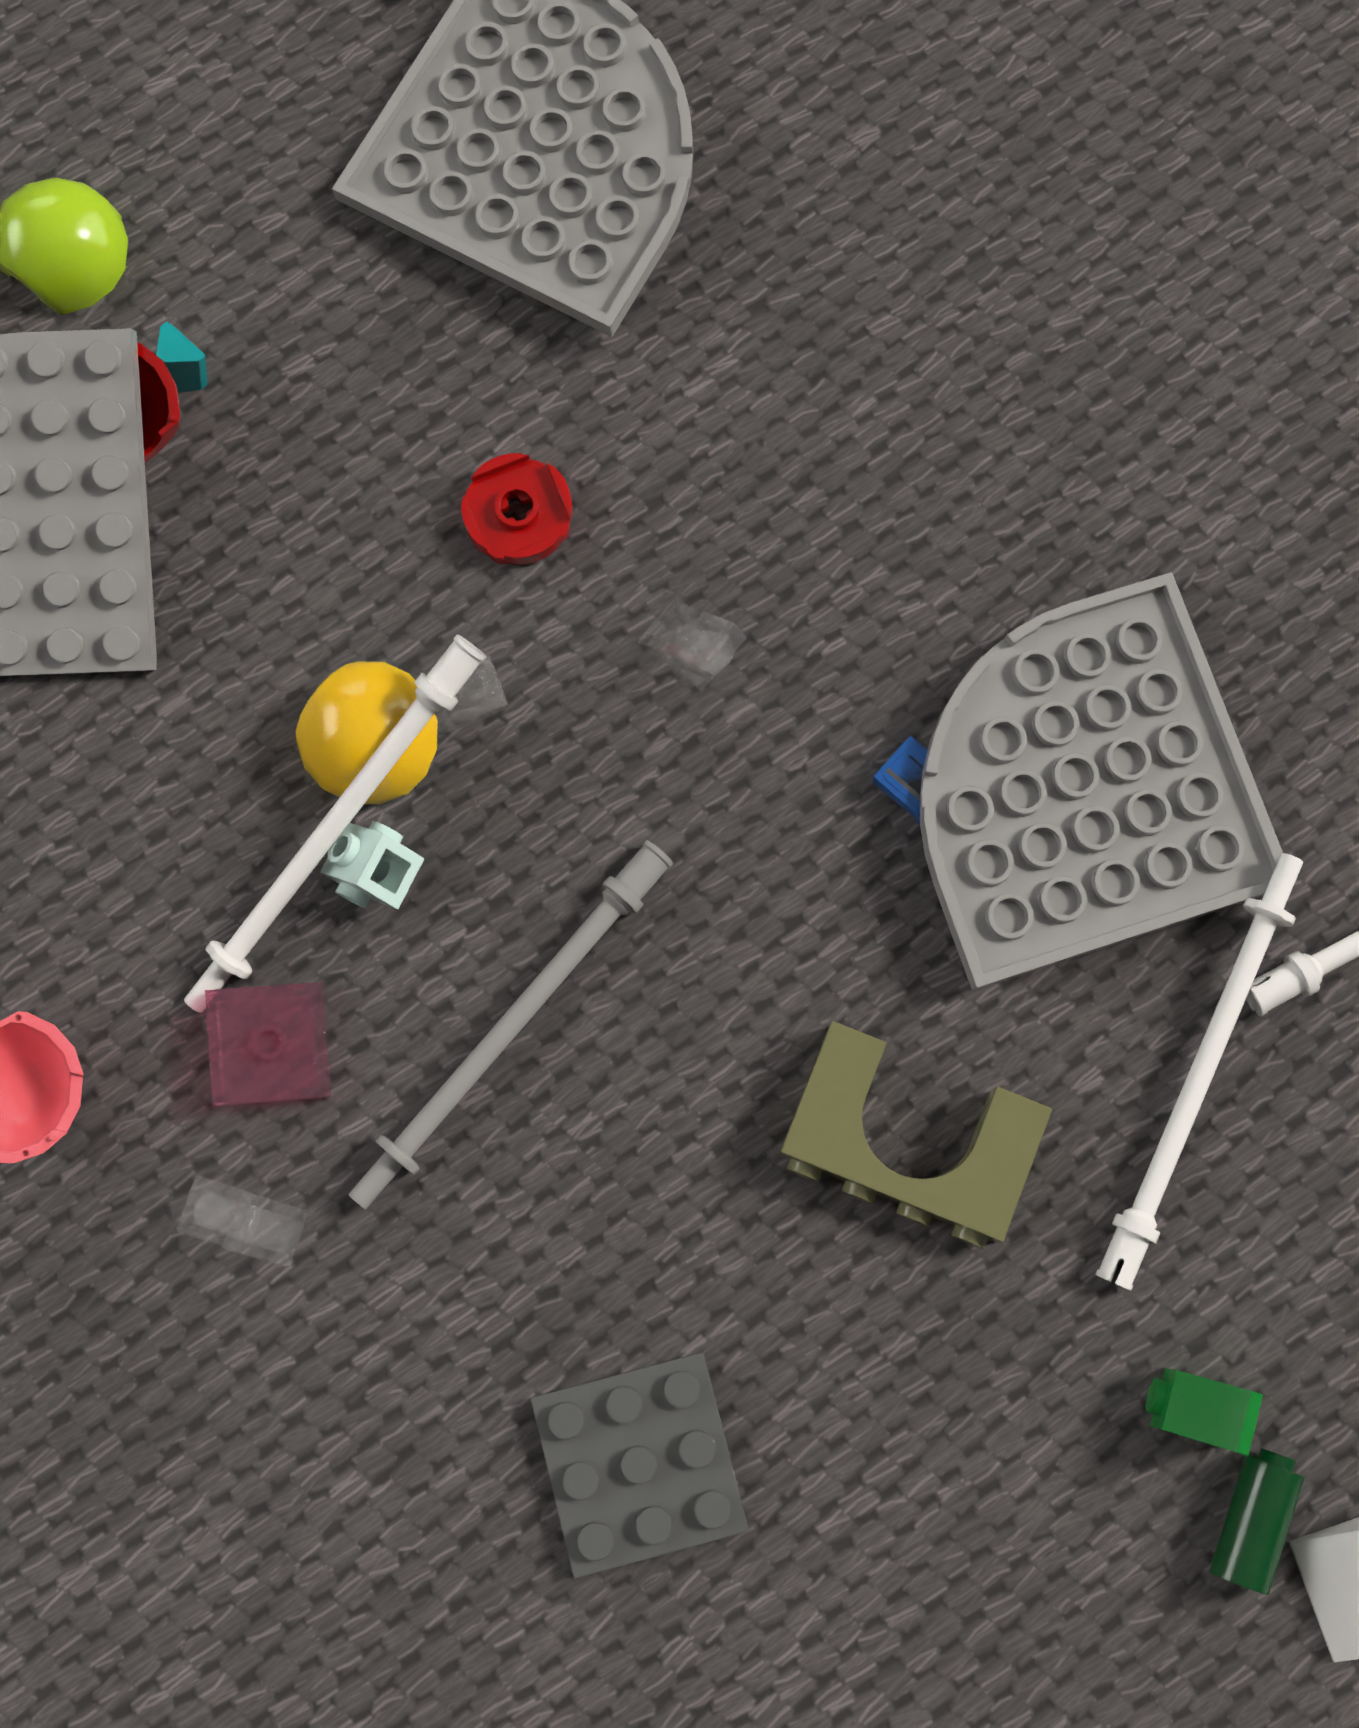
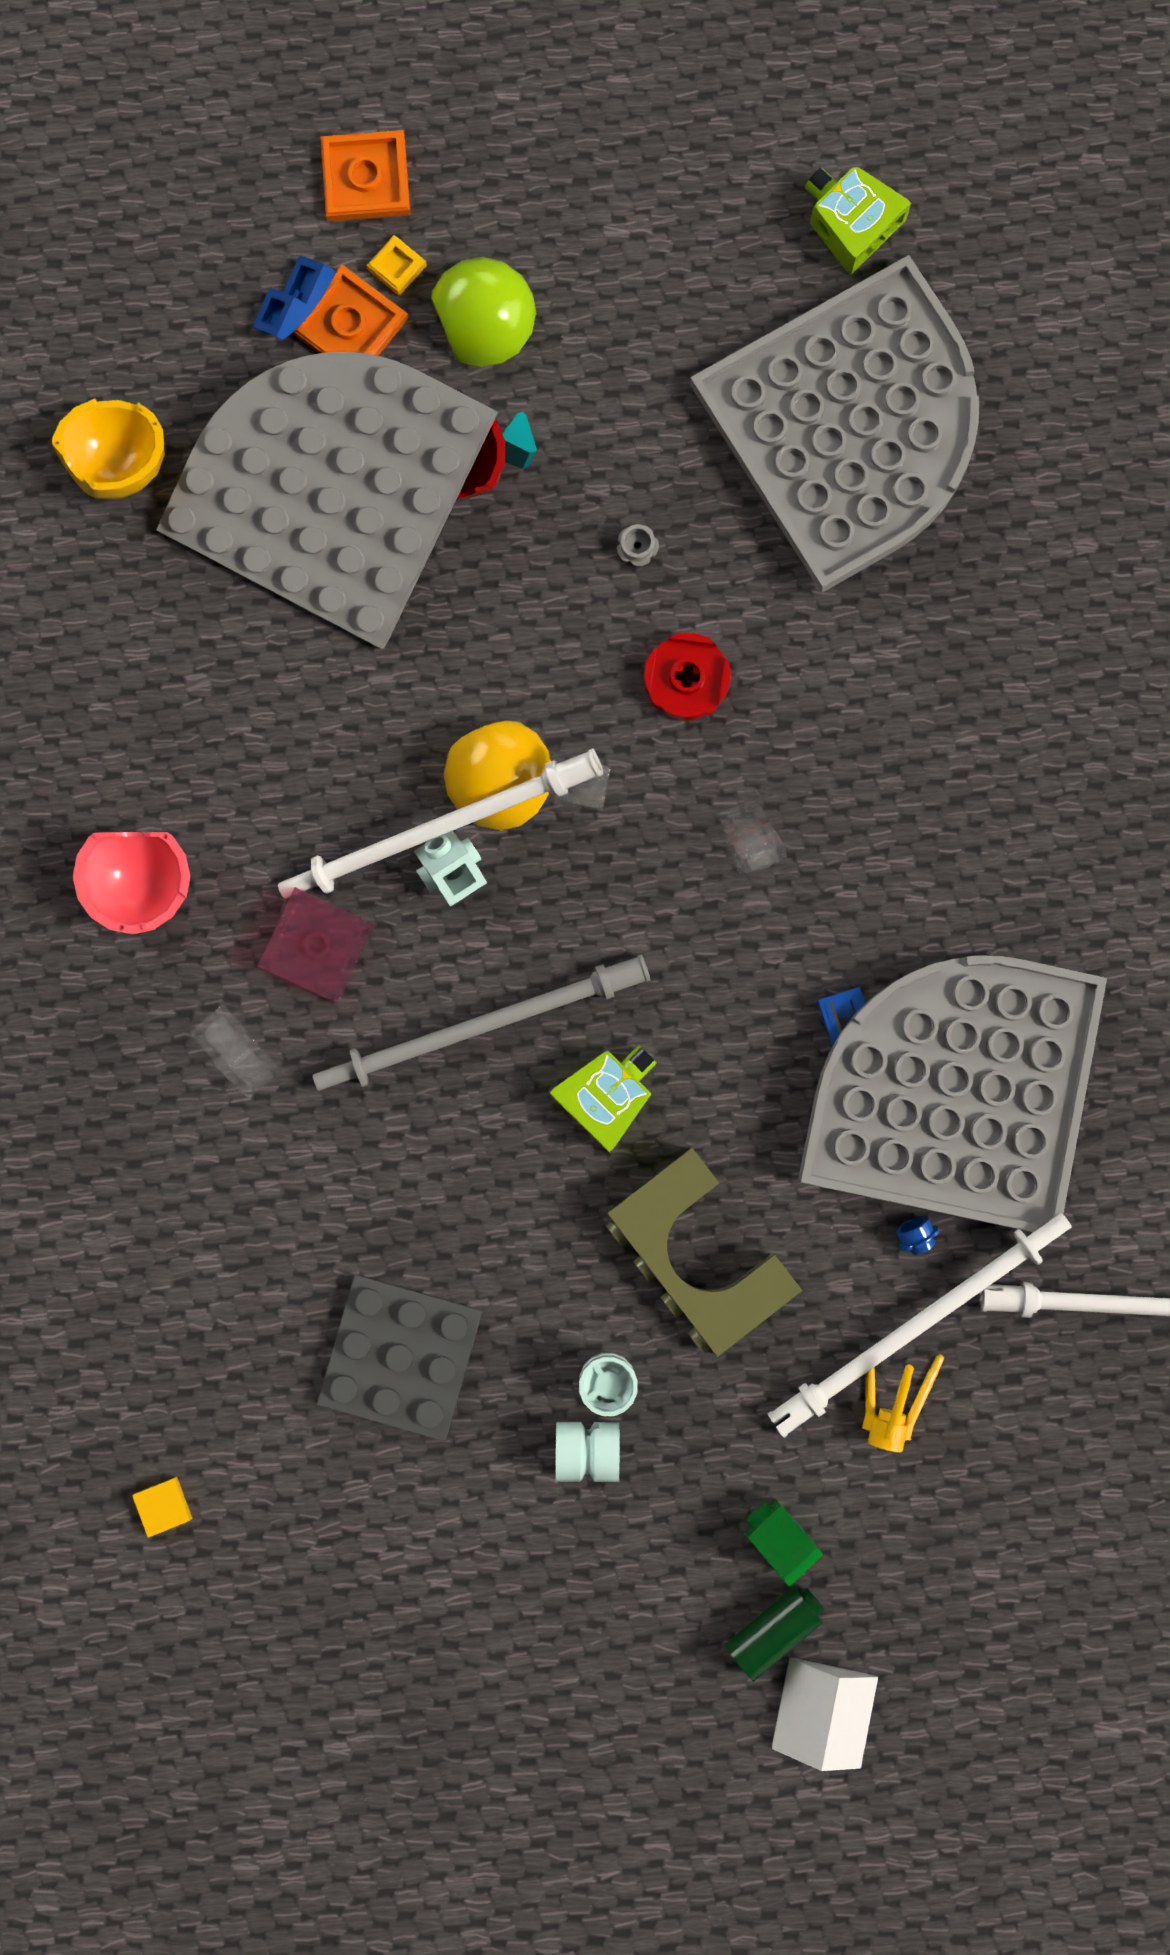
camera: 30 degrees right, 5 degrees up
none -> lime torso [550,1045,657,1153]
none -> light aqua wheel [556,1422,620,1482]
none -> light aqua wheel [579,1353,637,1416]
none -> light grey plate [617,524,659,566]
none -> yellow plant [862,1354,944,1453]
none -> blue plate [896,1216,939,1255]

